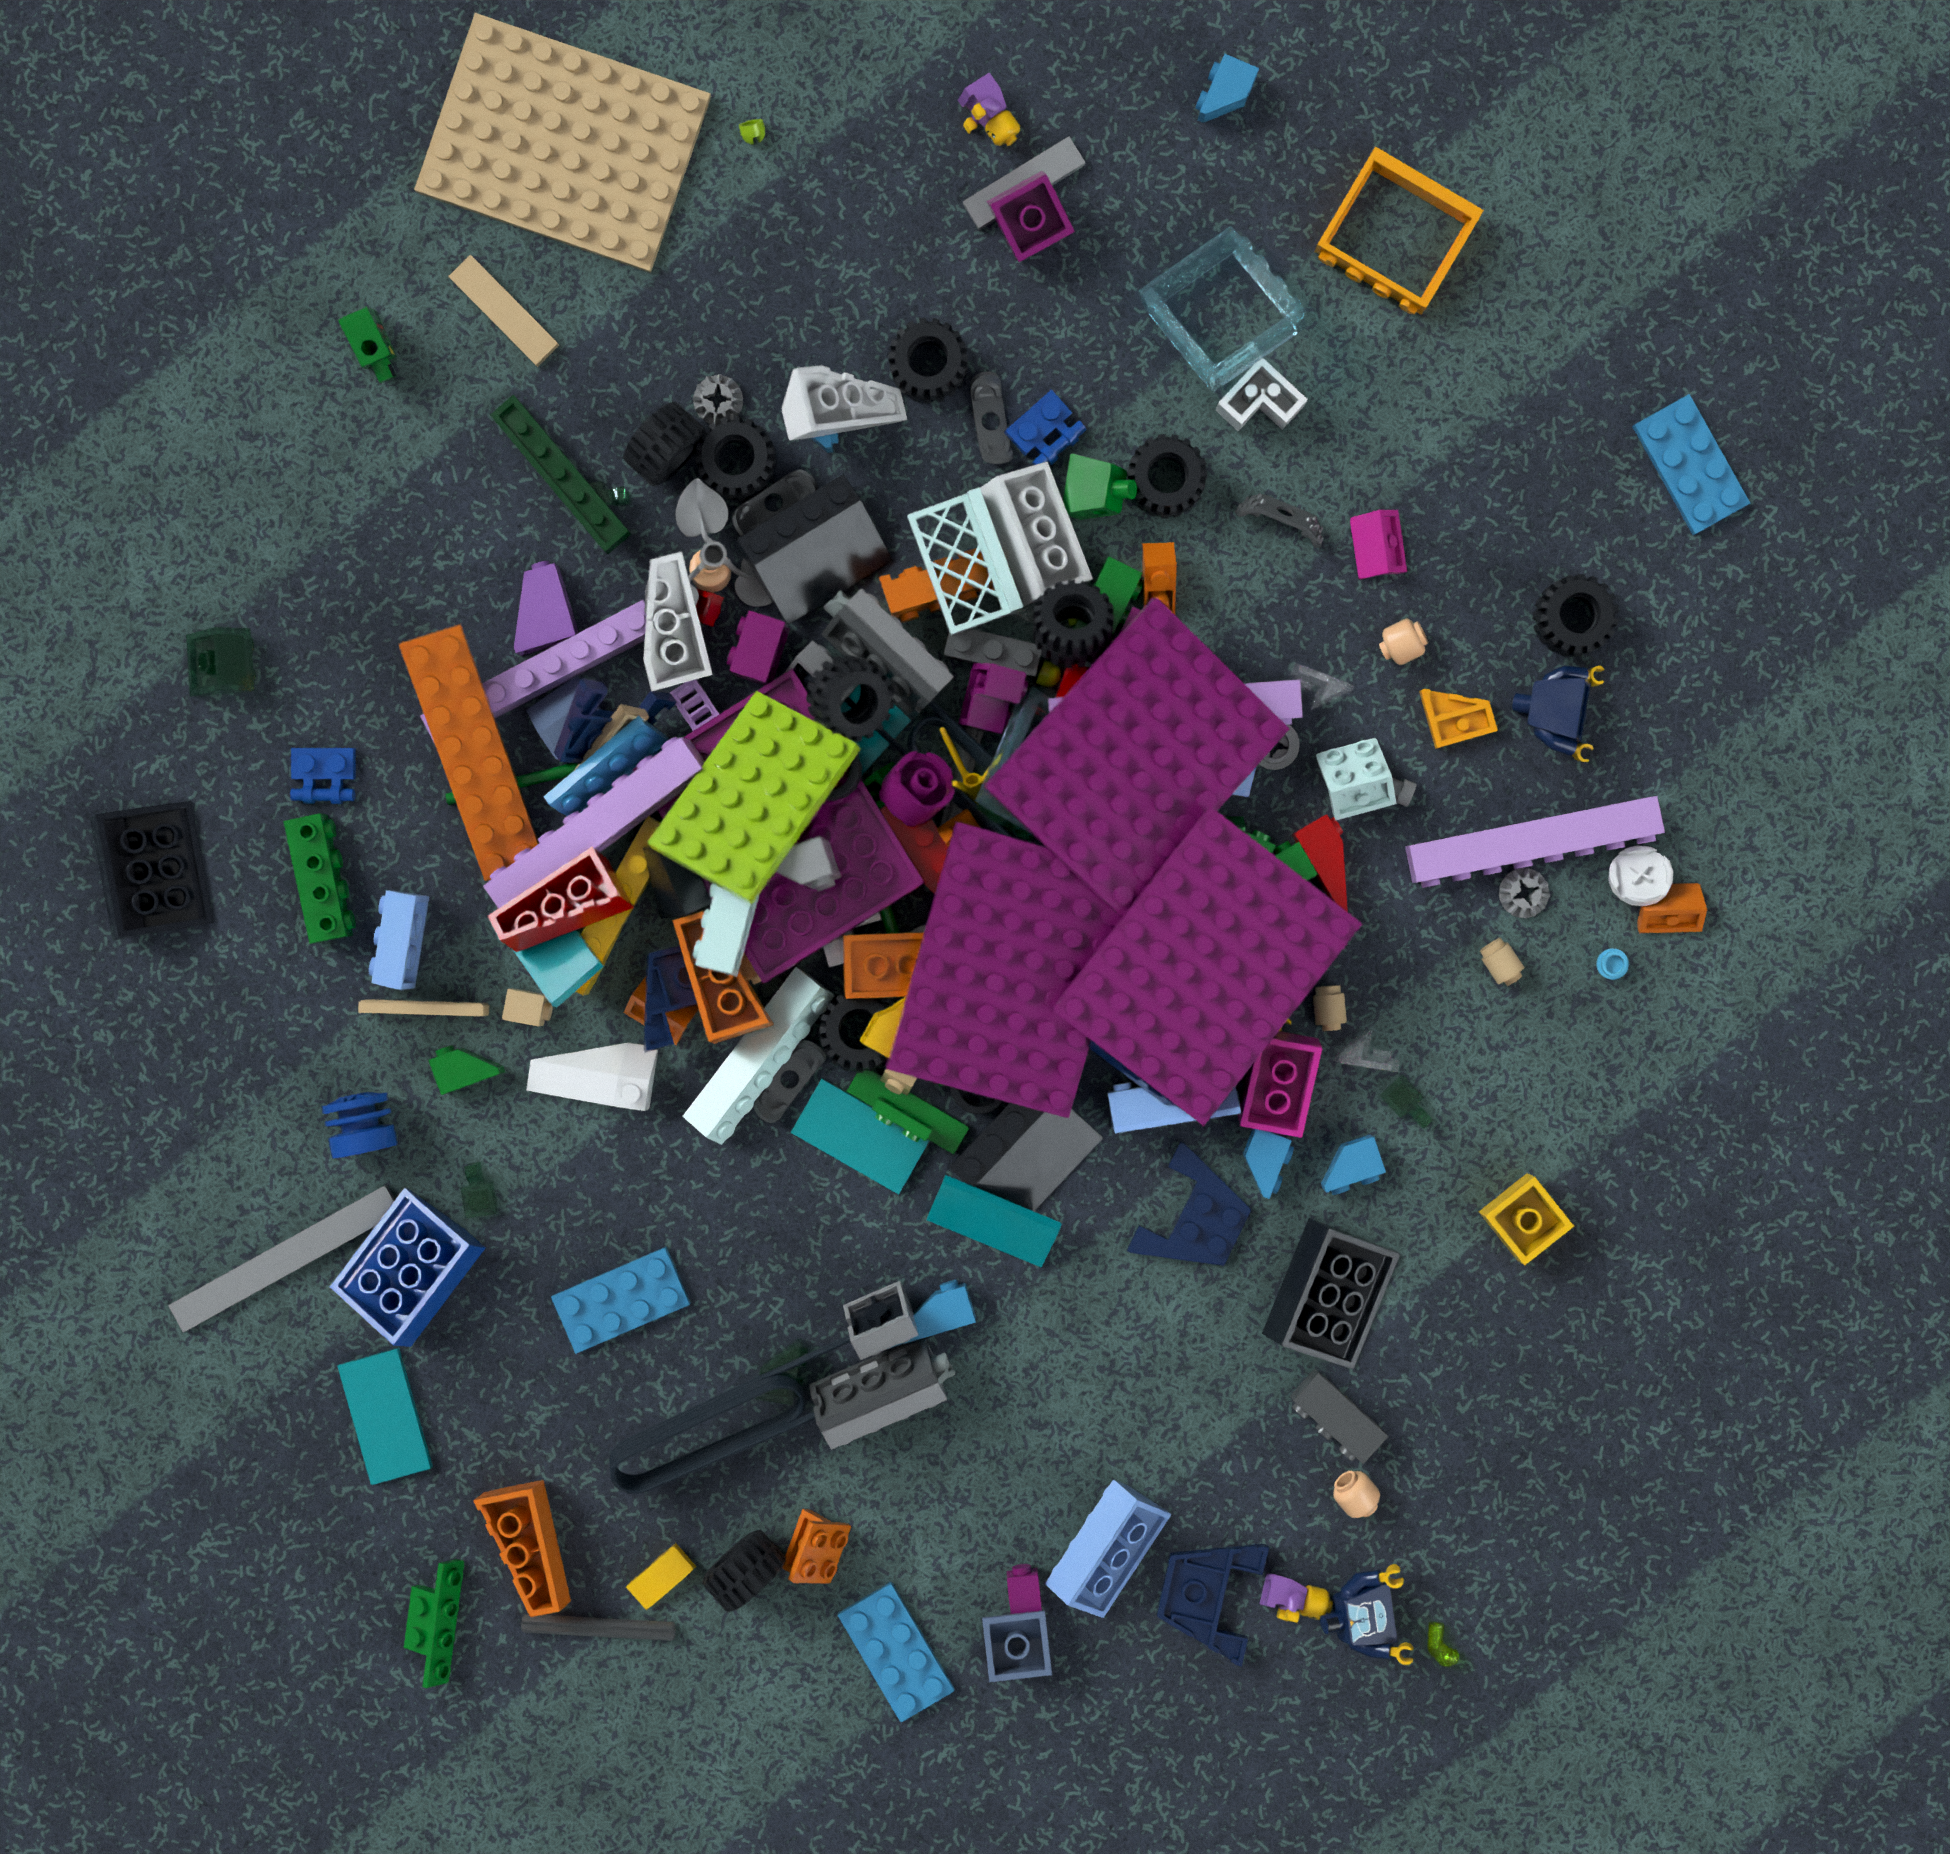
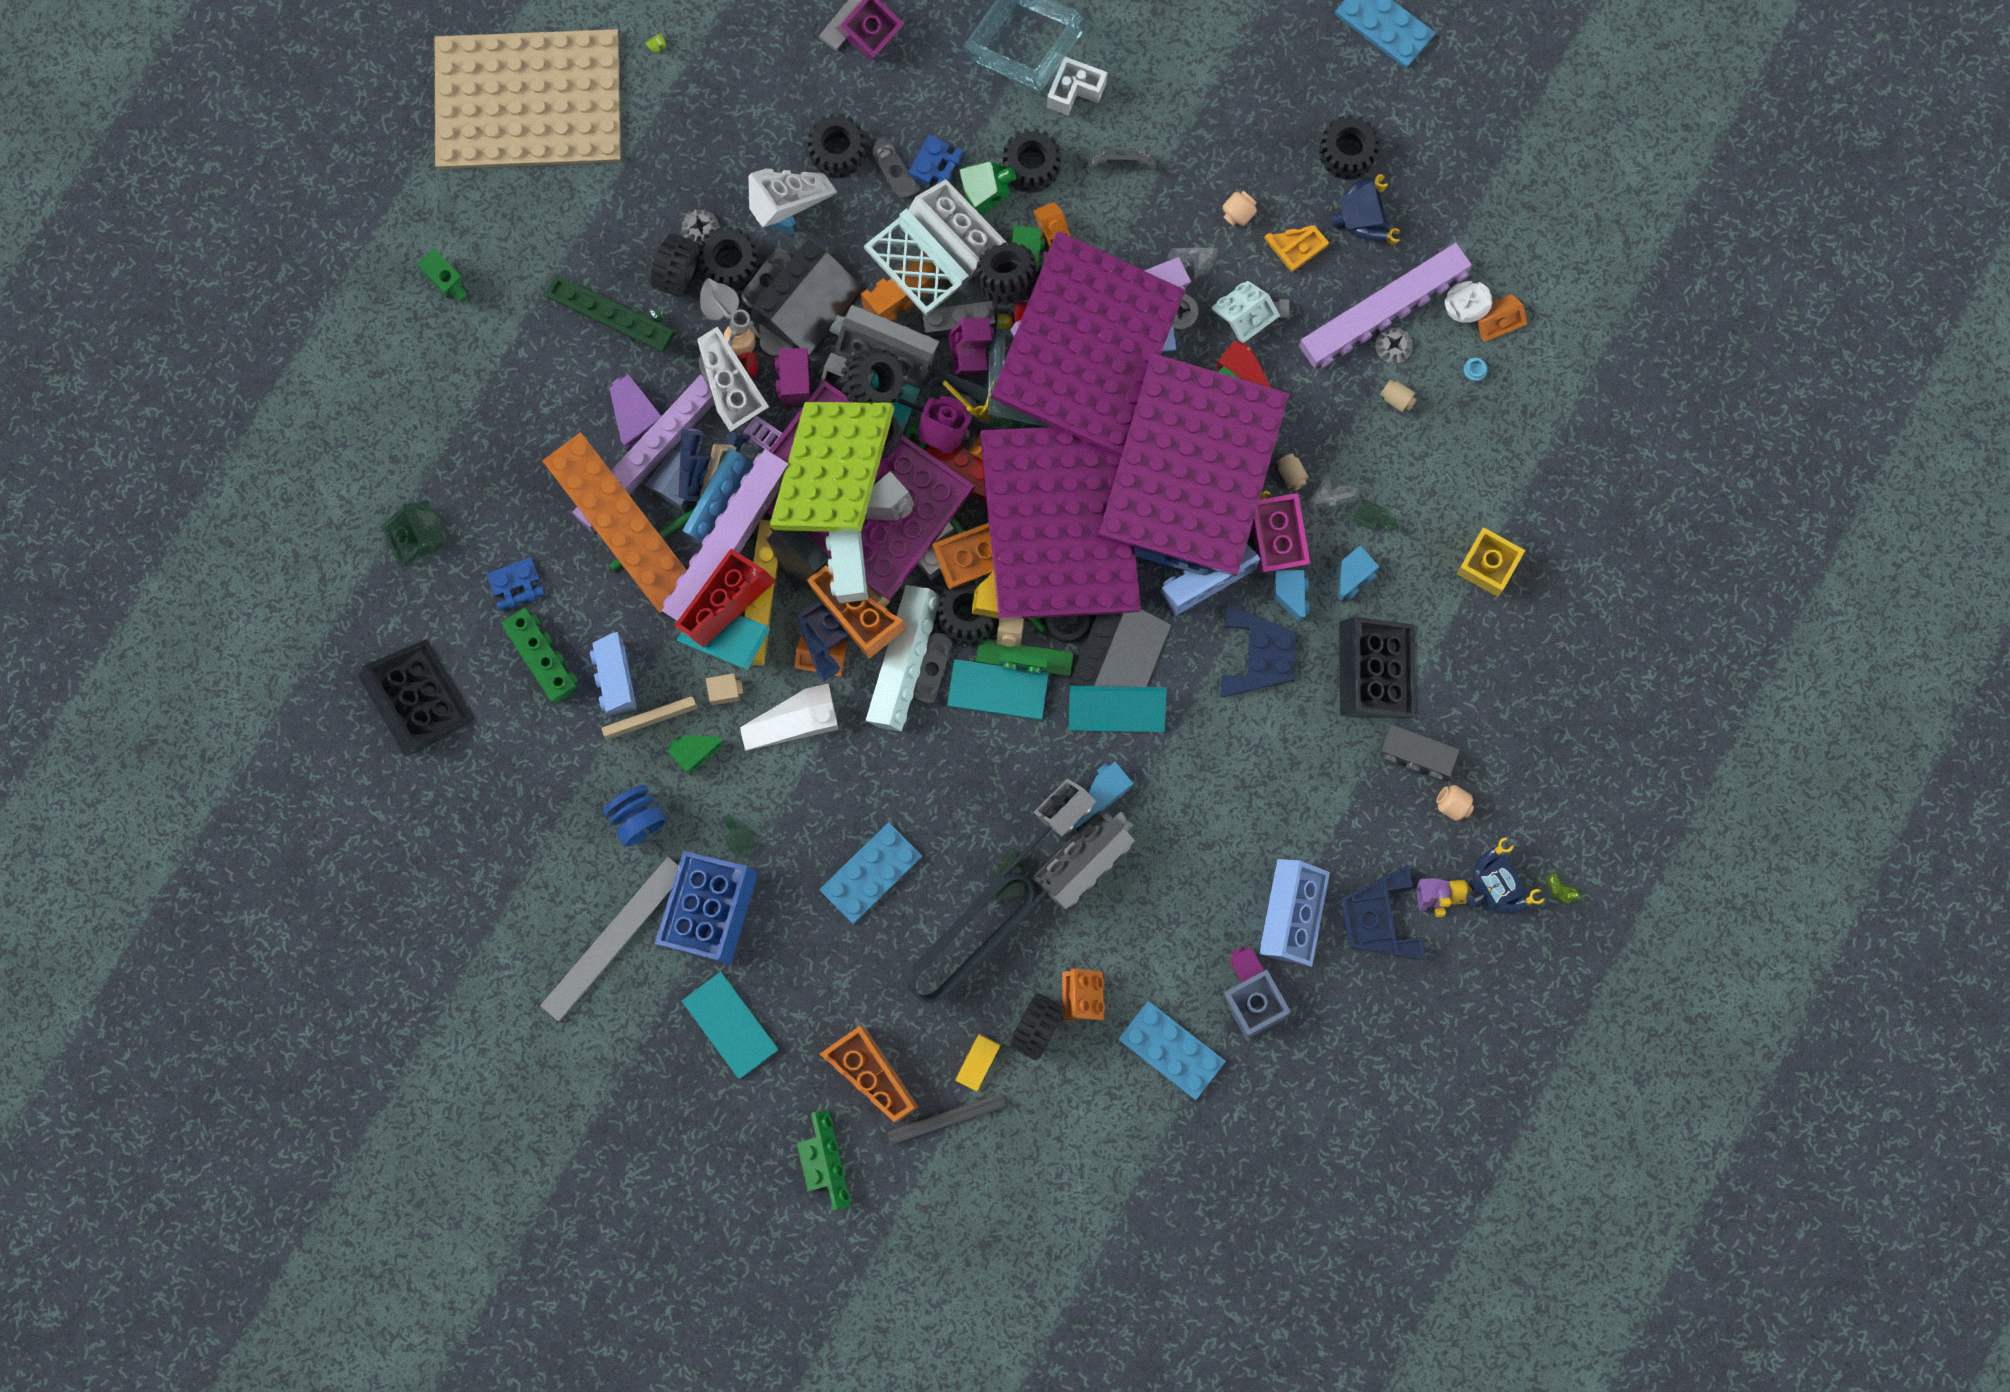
camera: 20 degrees left, 10 degrees down
tan tile [448,255,559,367] -> none
dark pink panel [1350,510,1407,579] -> none

